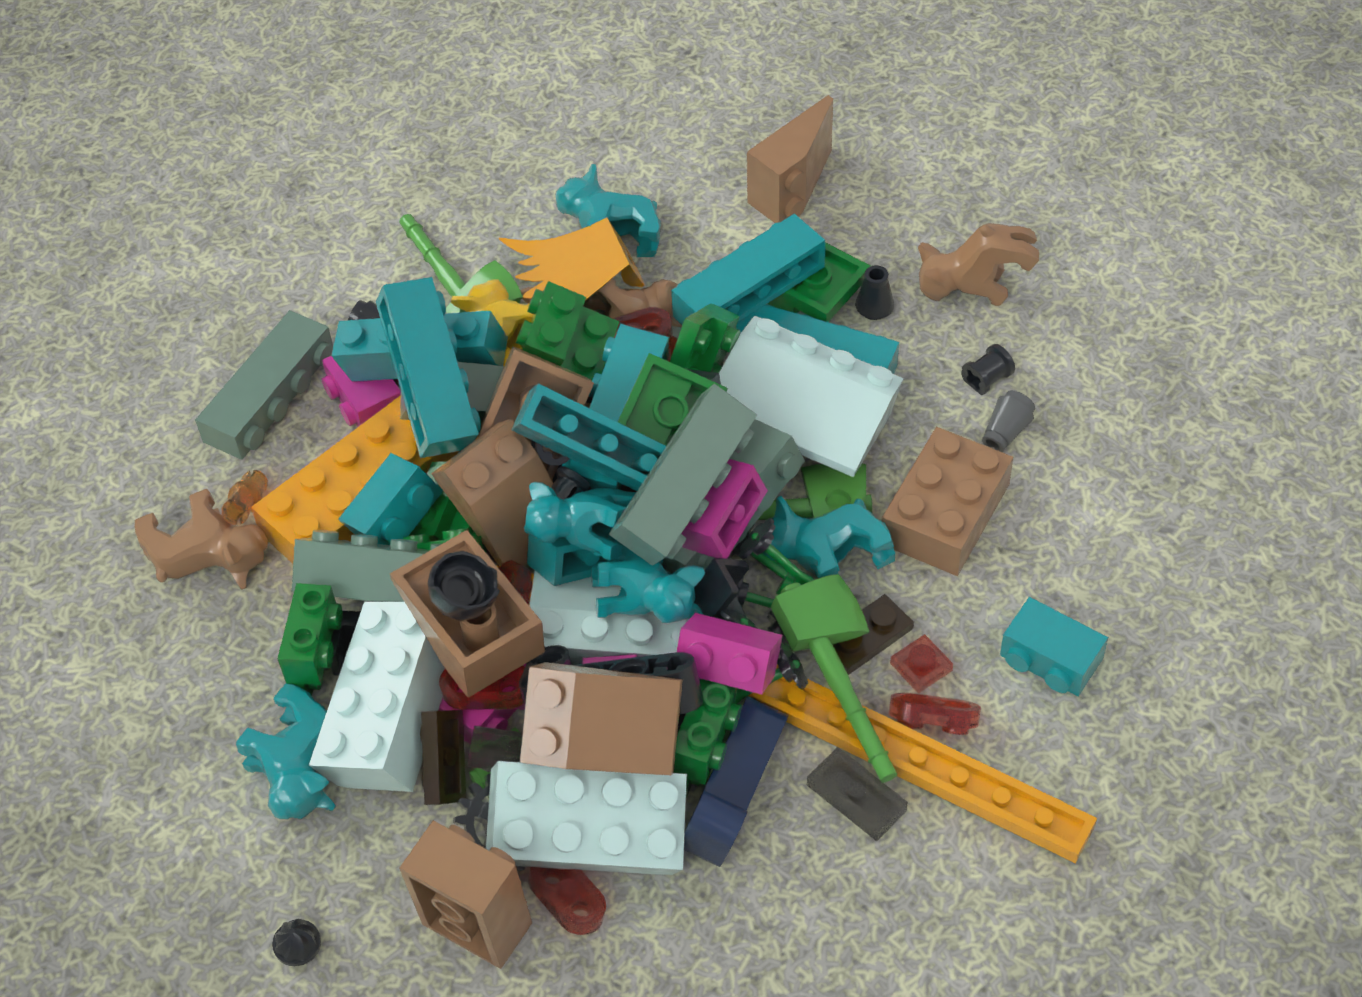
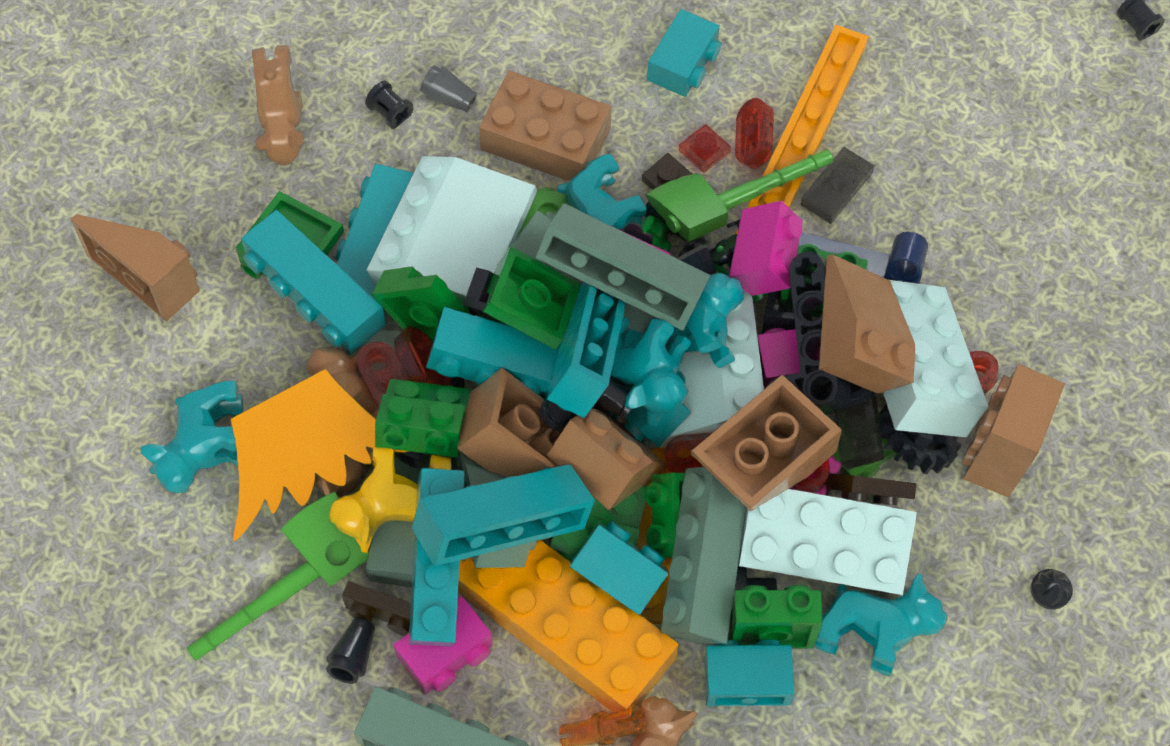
camera: 100 degrees left, 10 degrees up
black hair [428,551,500,621] -> none
black cone [855,265,894,320] -> none
none -> teal brick [704,640,795,706]

